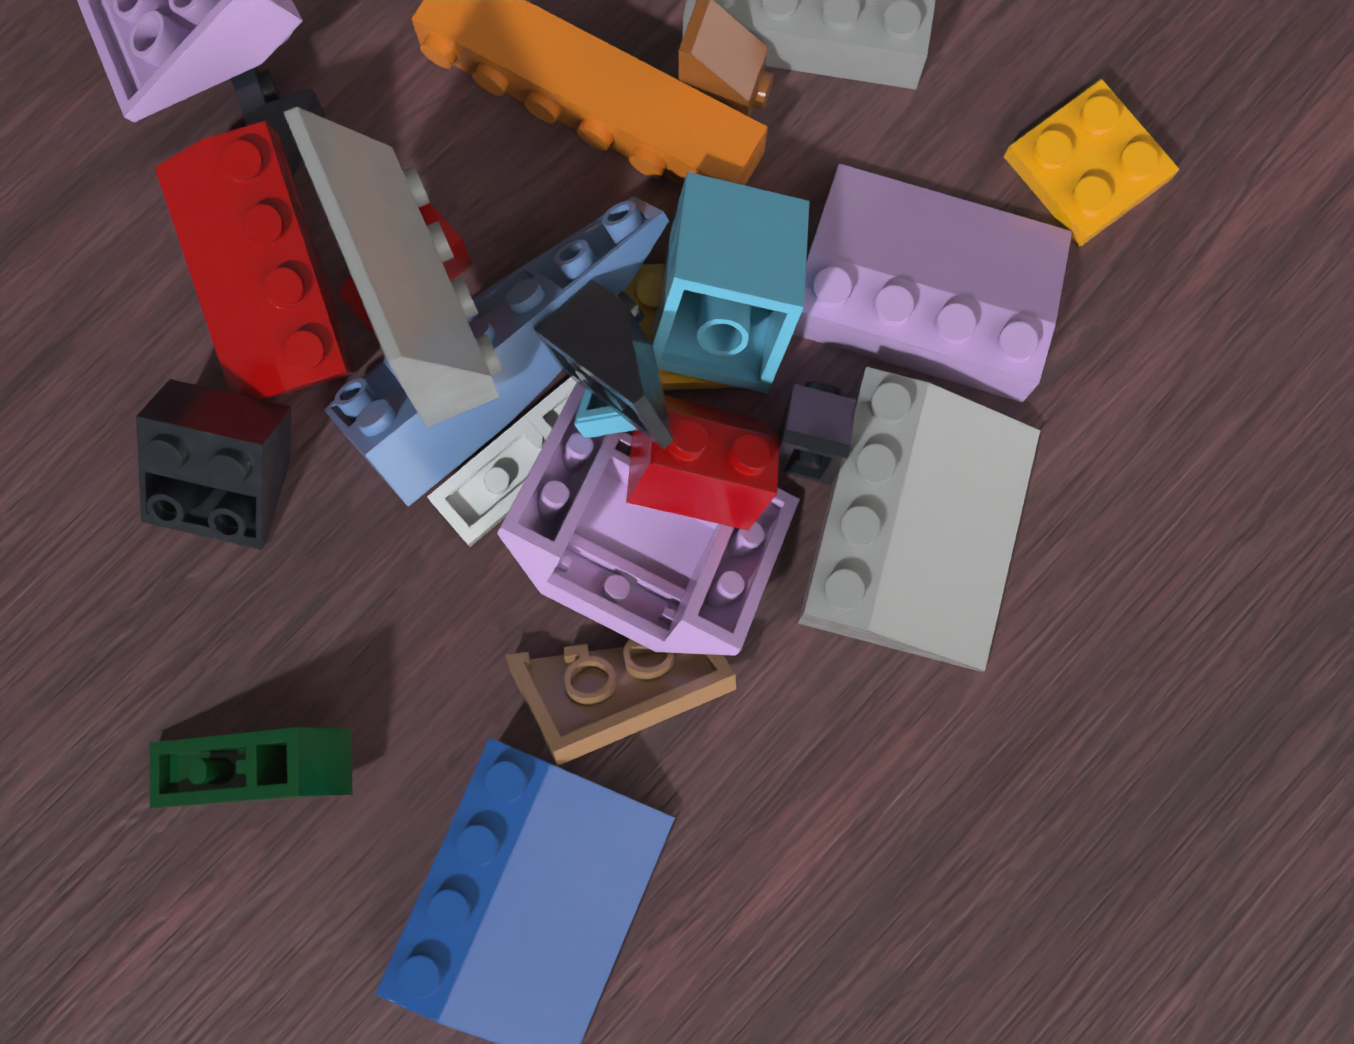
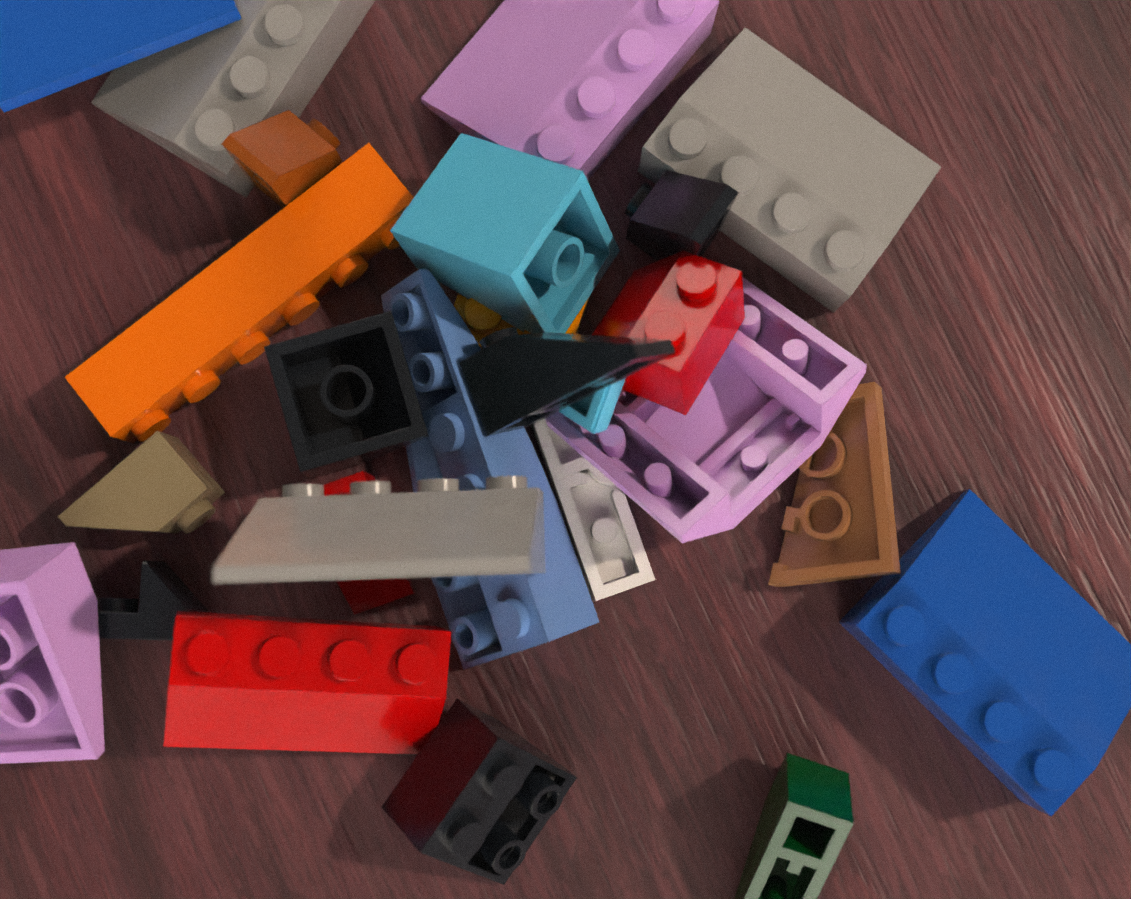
camera: 70 degrees left, 5 degrees up
none -> dark tan slope [58,431,225,534]
none -> black slope [264,311,428,478]

